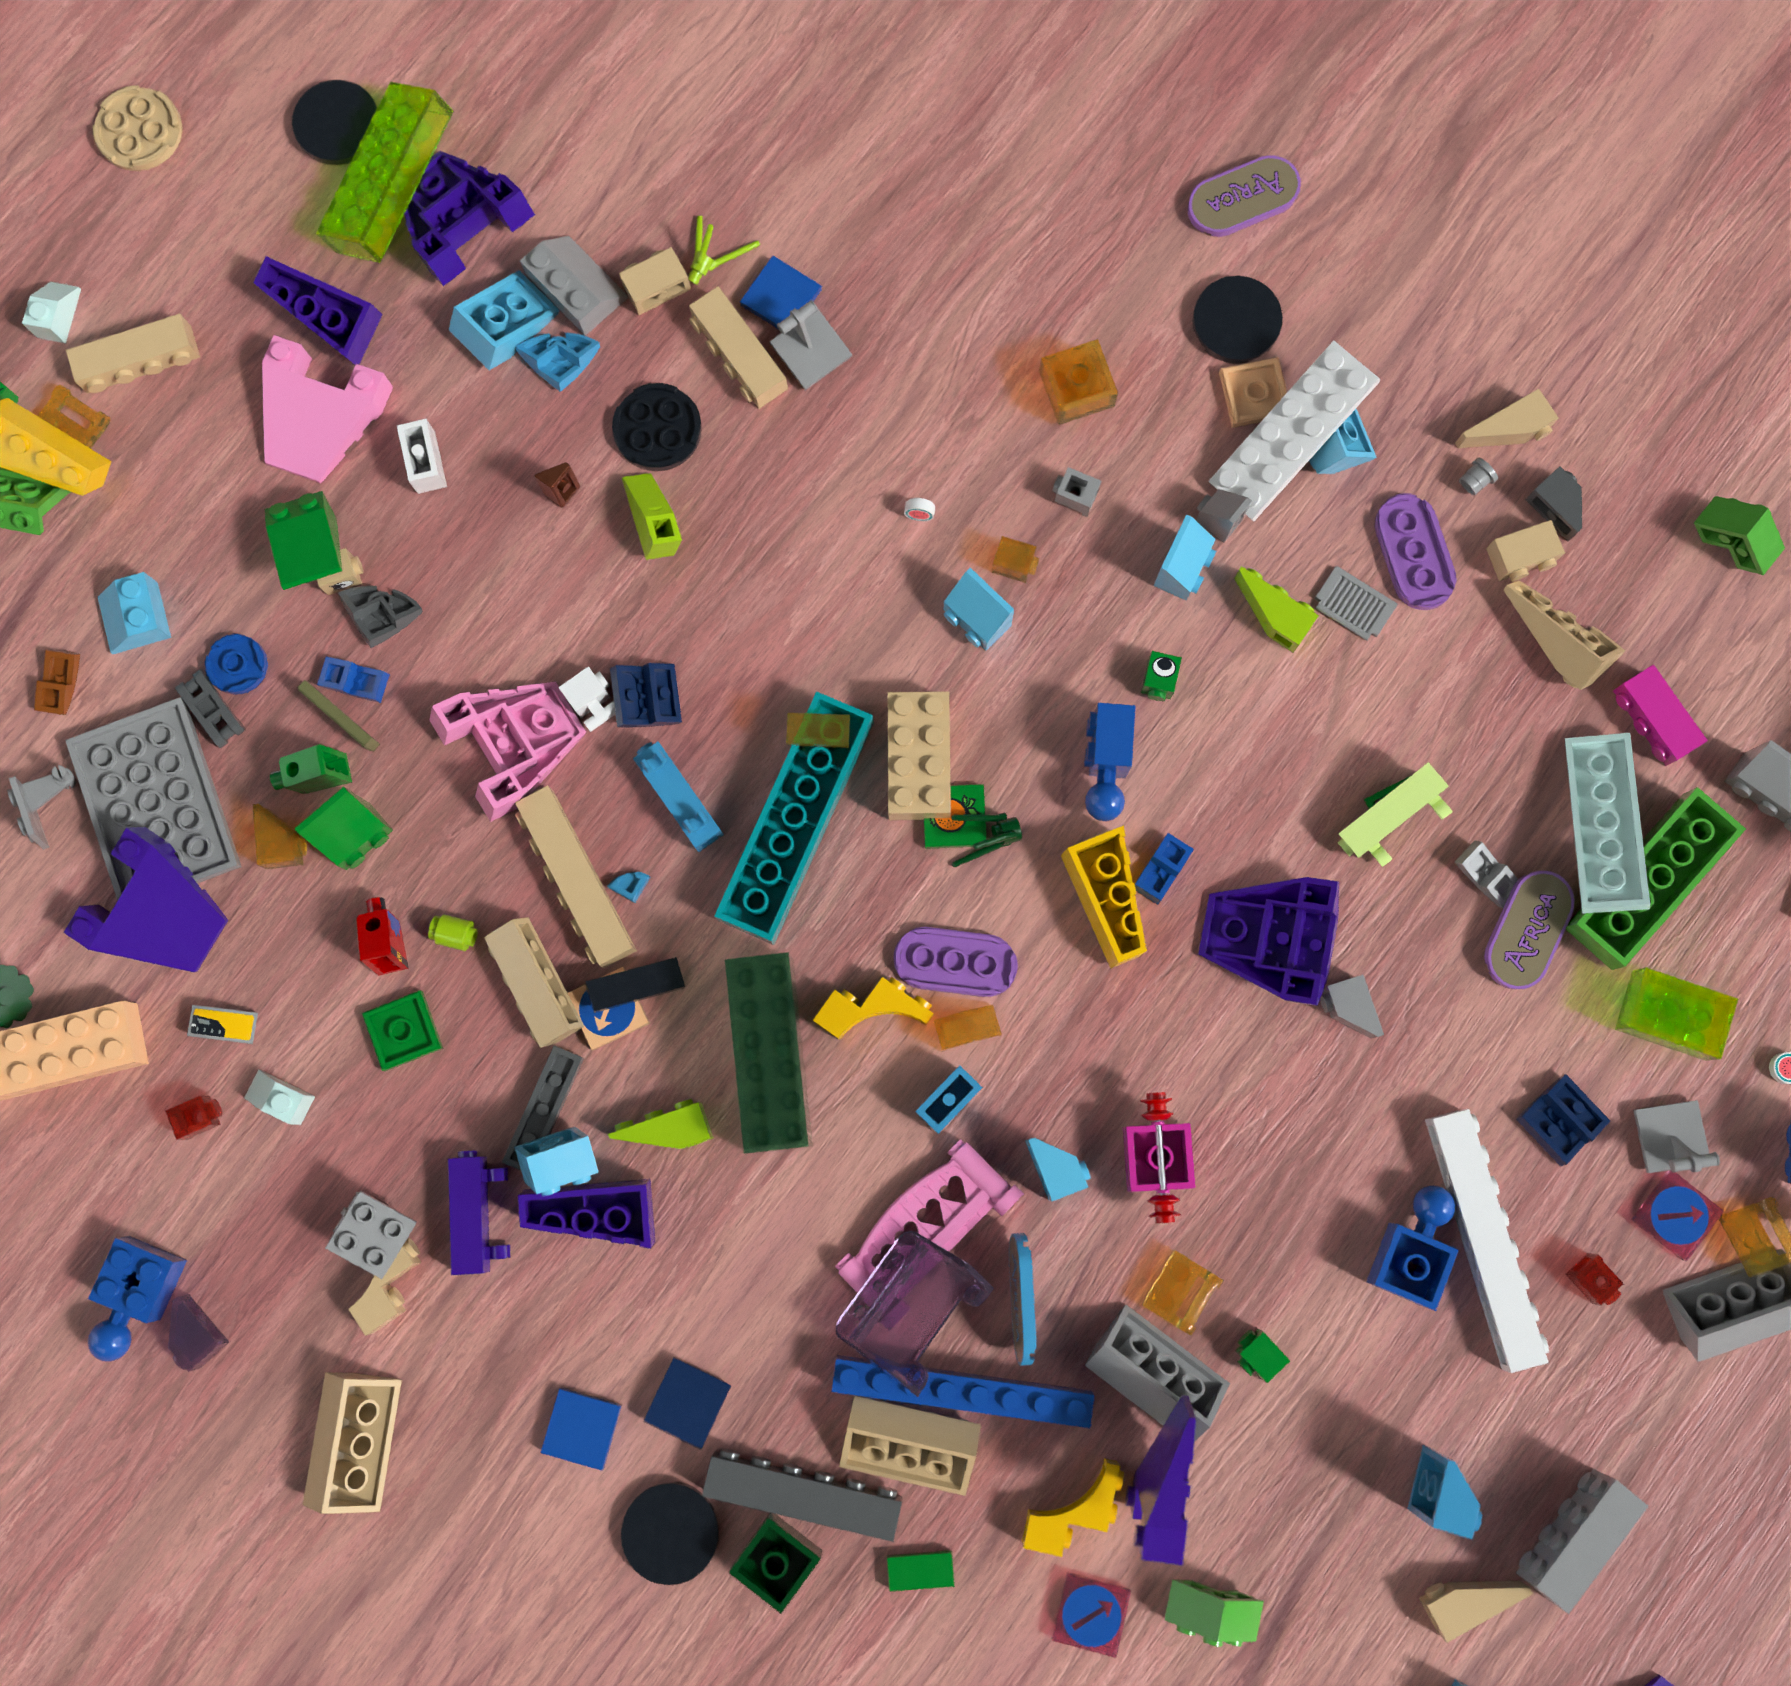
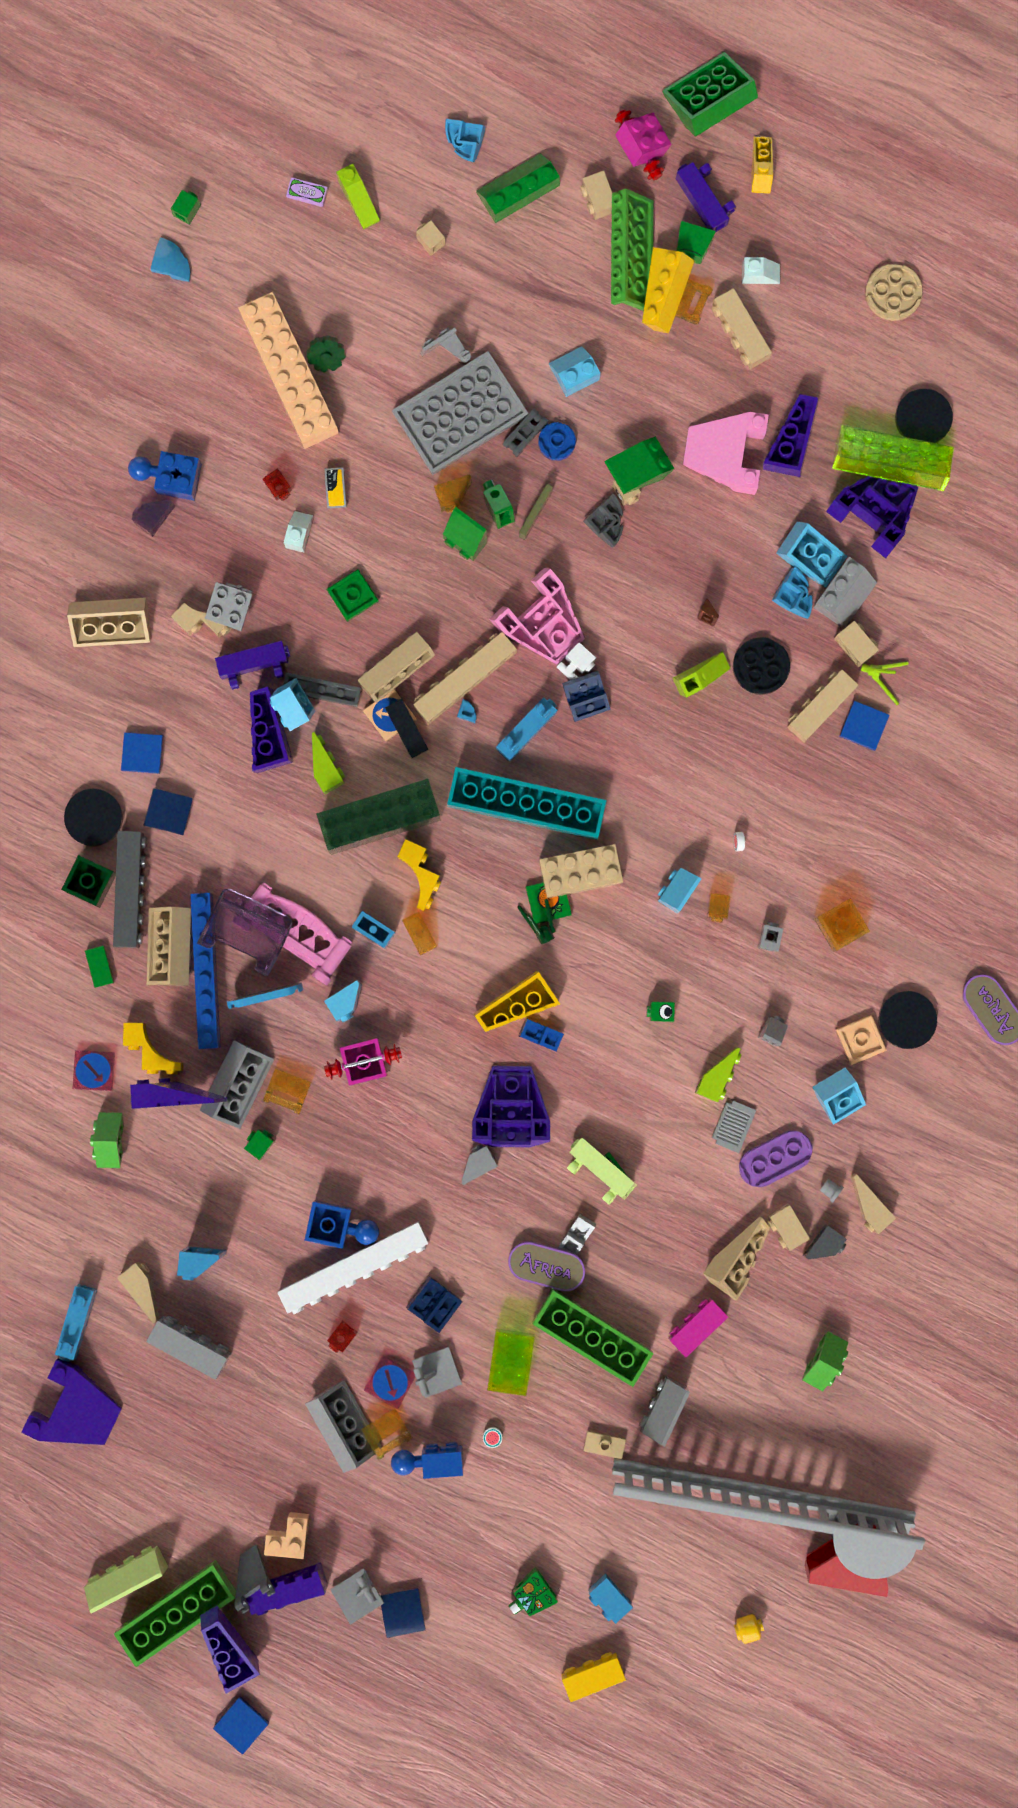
camera: 70 degrees right, 5 degrees up
dark orange slope [34,649,80,715] -> none
dark purple wedge [63,827,228,972] -> none
blue slope [317,656,390,703] -> none
red torso [356,897,409,976] -> none
white brick [397,419,447,494] -> none
lime brick [428,914,478,951] -> none
light grey plate [770,300,853,390] -> none
clear yellow tile [786,713,850,748] -> none
medium lavender tile [894,927,1018,997] -> none
blue brick [1084,703,1136,821] -> none
medium azure slope [1154,514,1217,601] -> none
white plate [1208,340,1380,521] -> none
light aqua plate [1565,733,1650,913] -> none

